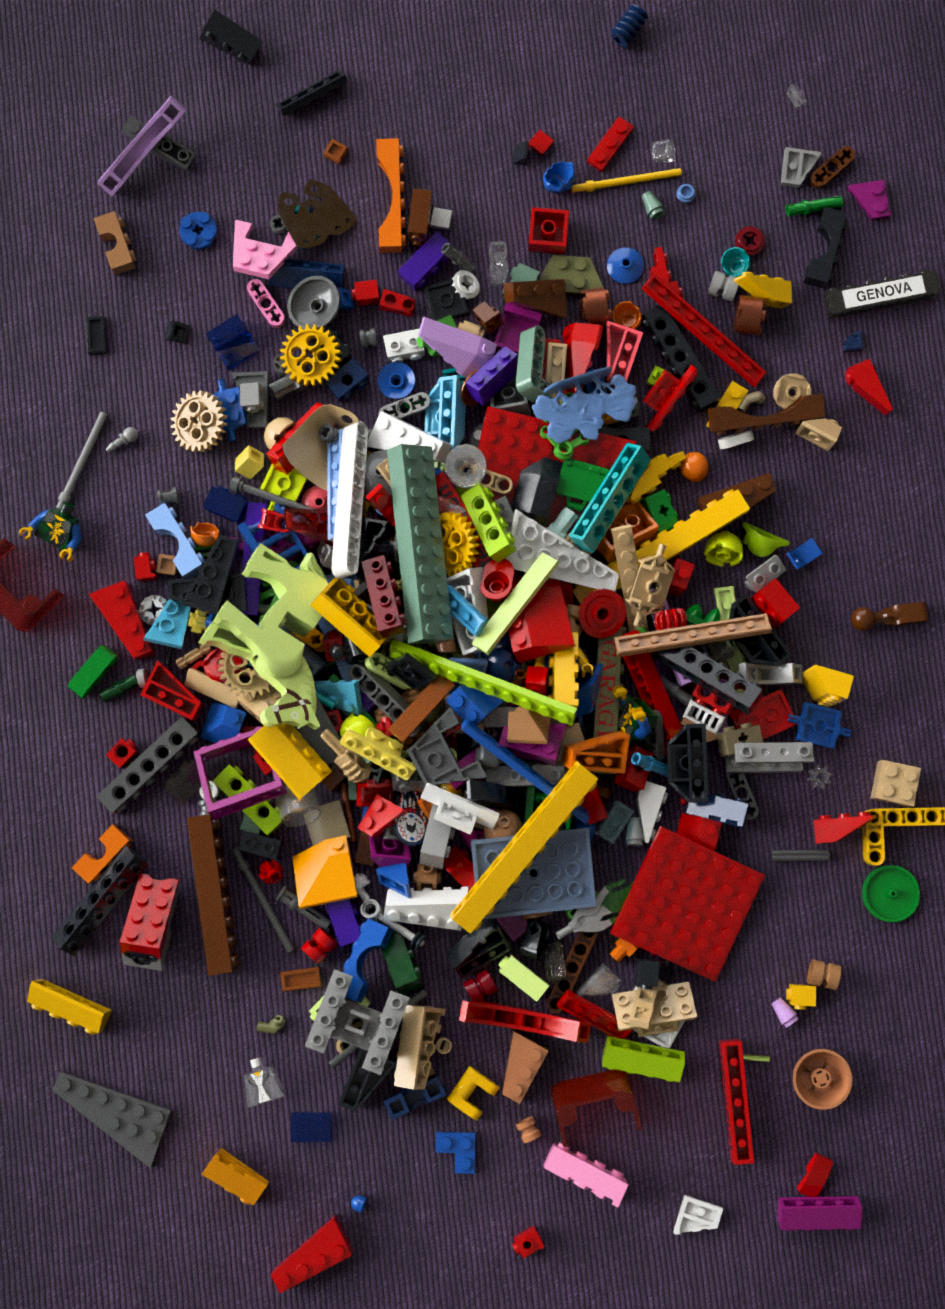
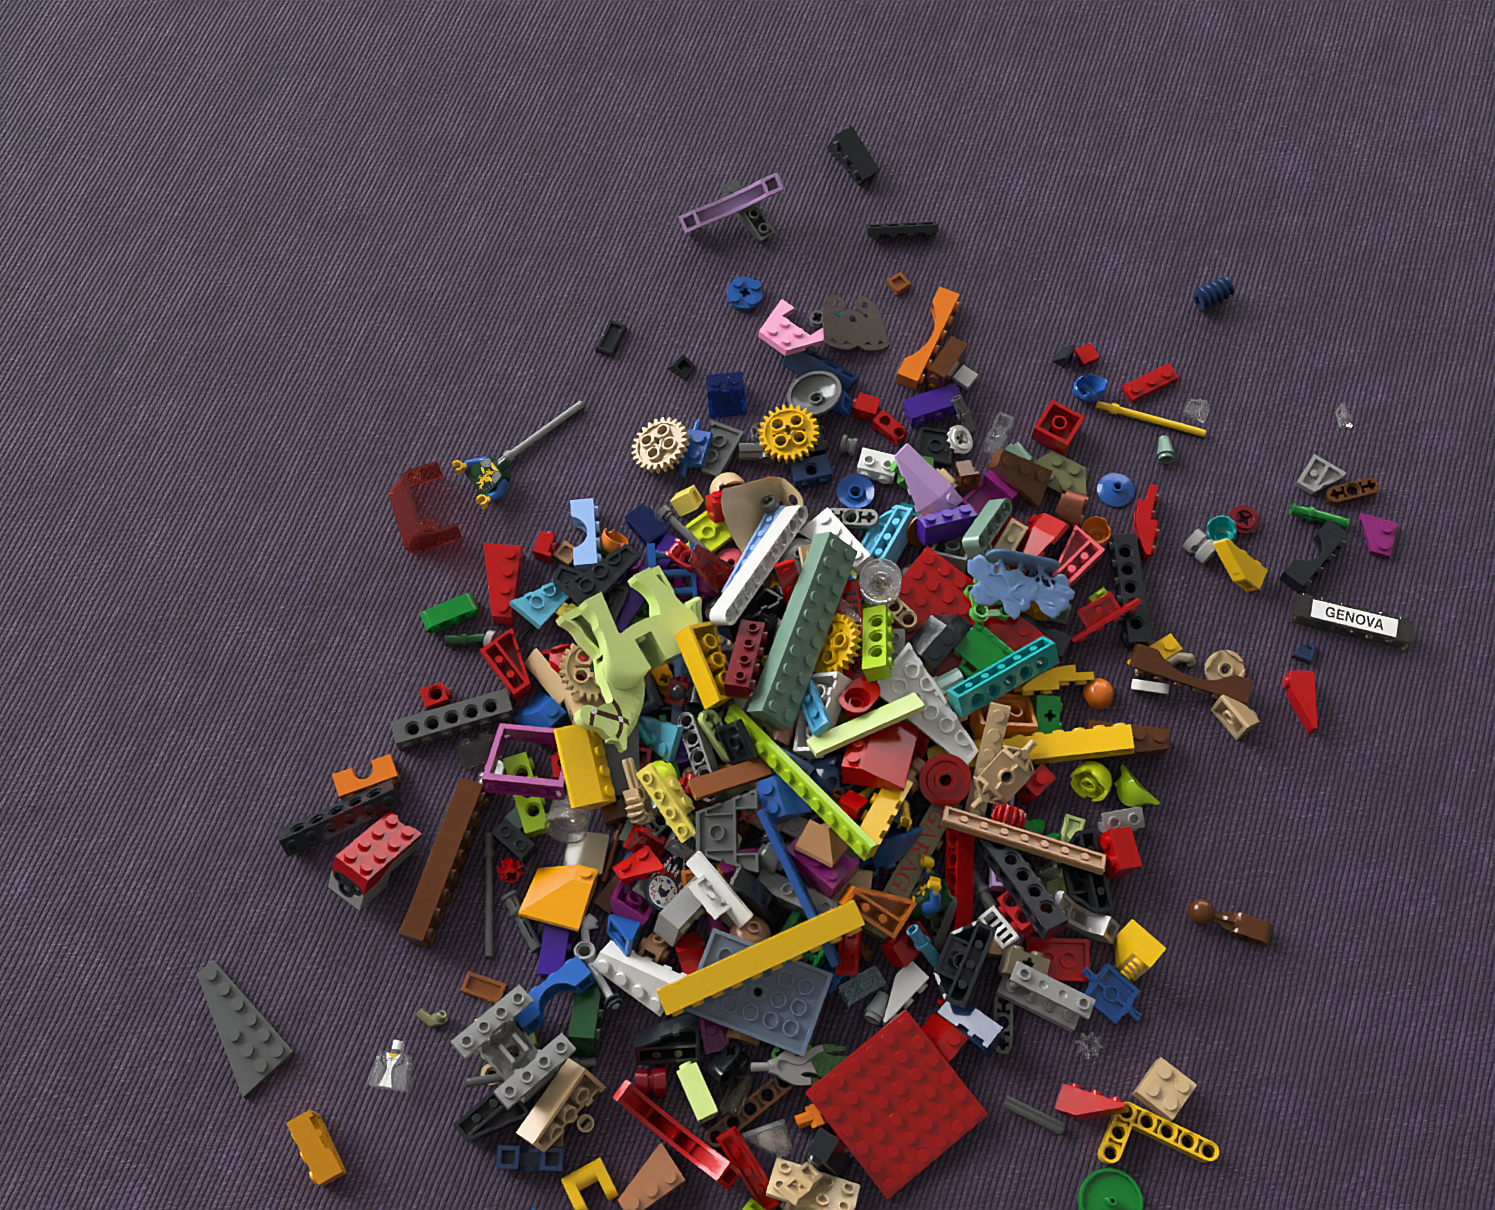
camera: 25 degrees right, 15 degrees down
yellow slope [27,979,112,1035] -> none
medium nougat arch [93,211,137,275] -> none
light grey bar [106,427,138,452] -> none
white gear [139,595,167,625] -> none
dark grey bush [157,487,180,505] -> none
tan axle [176,645,212,669] -> none
light grey brick [240,382,264,413] -> none
bright pink beam [247,279,285,328] -> none
clear blue plate [291,1112,331,1142] -> none
red wheel [301,927,338,964] -> none
red tile [641,273,767,387] -> none
medium blue plate [677,184,695,203] -> none
copper brick [733,295,766,336] -> none
blue bracket [786,538,823,570] -> none

